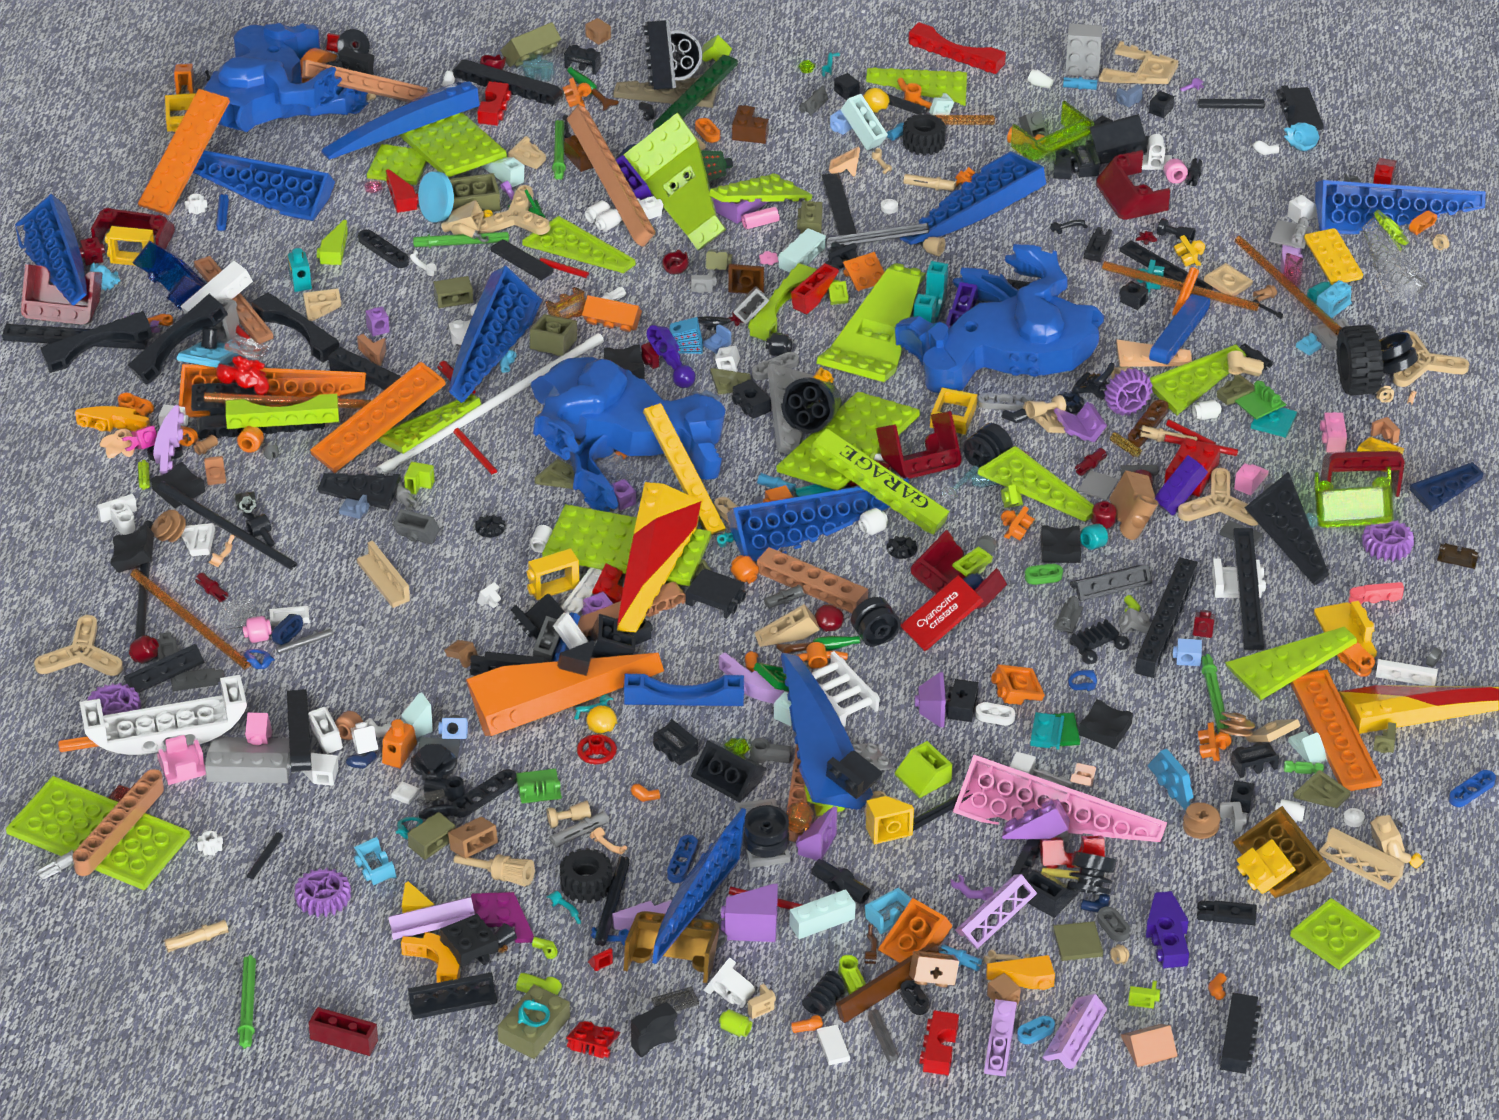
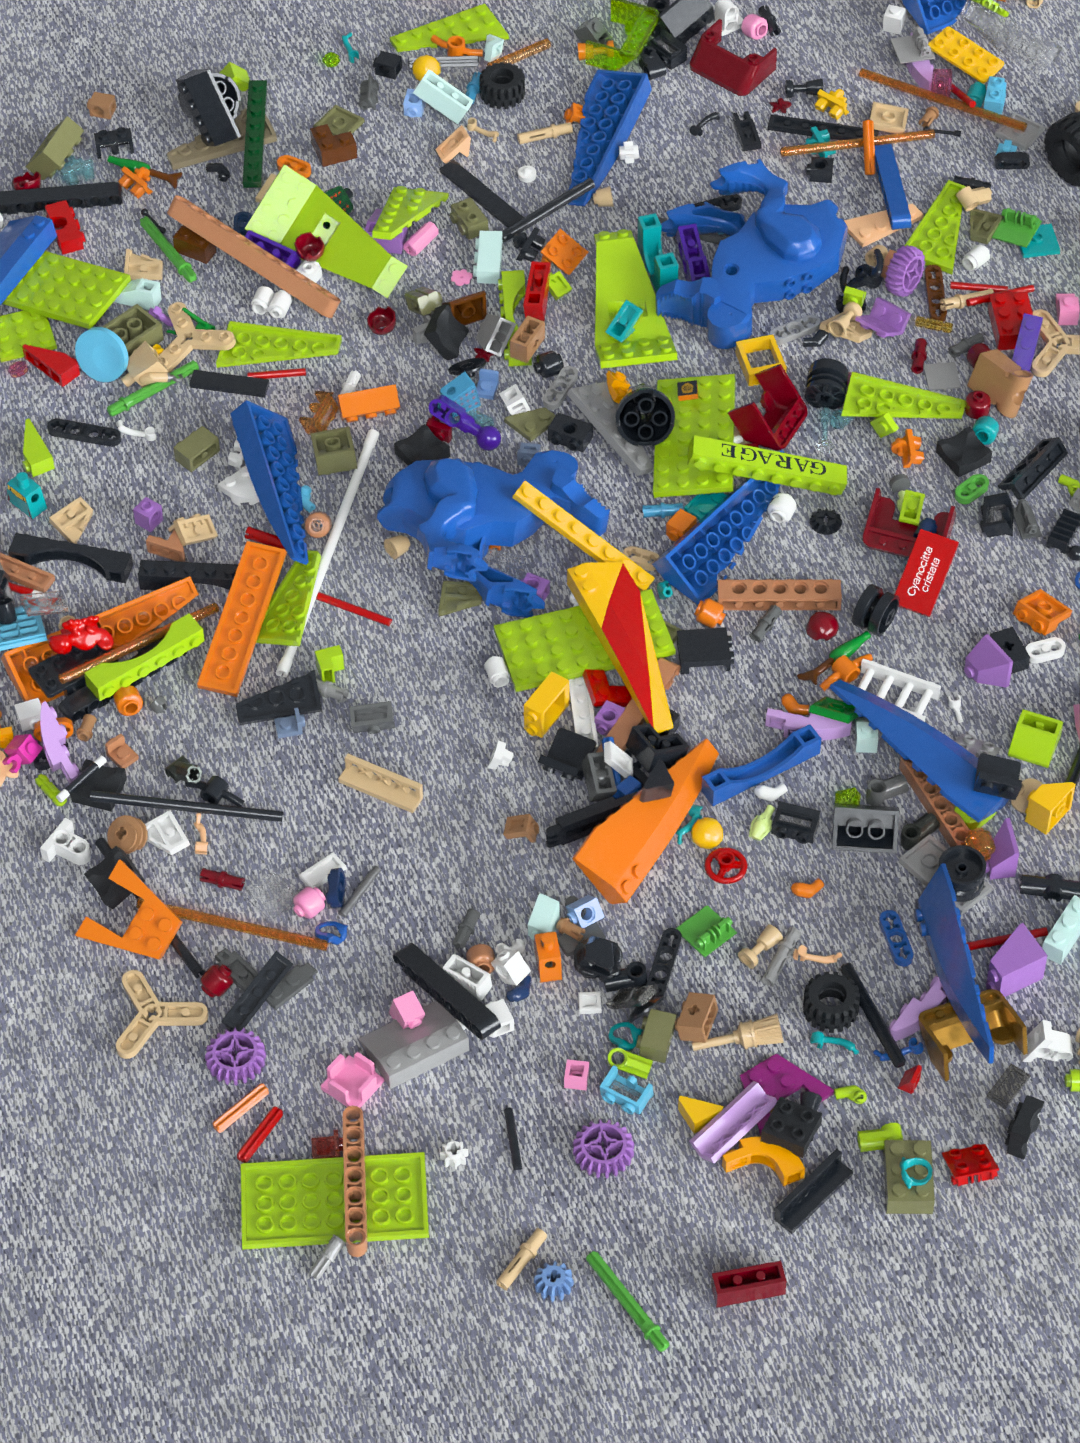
camera: 30 degrees left, 10 degrees up
white slope [80,675,247,755] -> none
black gear [475,514,505,538] -> none
tan slope [755,604,820,647] -> none
none -> black bar [56,756,107,802]
none -> orange wing [75,859,183,960]
none -> tan bracket [168,514,218,546]
none -> red axle [236,1106,283,1163]
none -> dark red hair [294,232,325,262]
none -> nougat head [305,511,332,538]
none -> olive tile [313,105,365,136]
none -> black brick [424,304,469,360]
none -> dark grey axle [453,908,480,949]
none -> clear light blue cone [468,409,494,427]
none -> medium nougat brick [510,316,545,363]
none -> medium blue gear [534,1261,574,1303]
none -> medium nougat pin [556,917,586,941]
none -> bright pink plate [564,1059,589,1091]
none -> teal slope [605,300,643,343]
none -> lime piece [608,1048,653,1080]
none -> white gear [619,141,639,164]
none -> tile [677,380,698,401]
none -> yellowish green piece [749,805,775,841]
none -> white arm [754,783,788,801]
none -> lime bracket [843,286,866,308]
none -> pearl dark grey piece [900,813,940,850]
none -> red bar [947,83,976,108]
none -> white hand [948,694,963,723]
none -> black window [980,492,1014,537]
none -> black beam [994,152,1030,170]

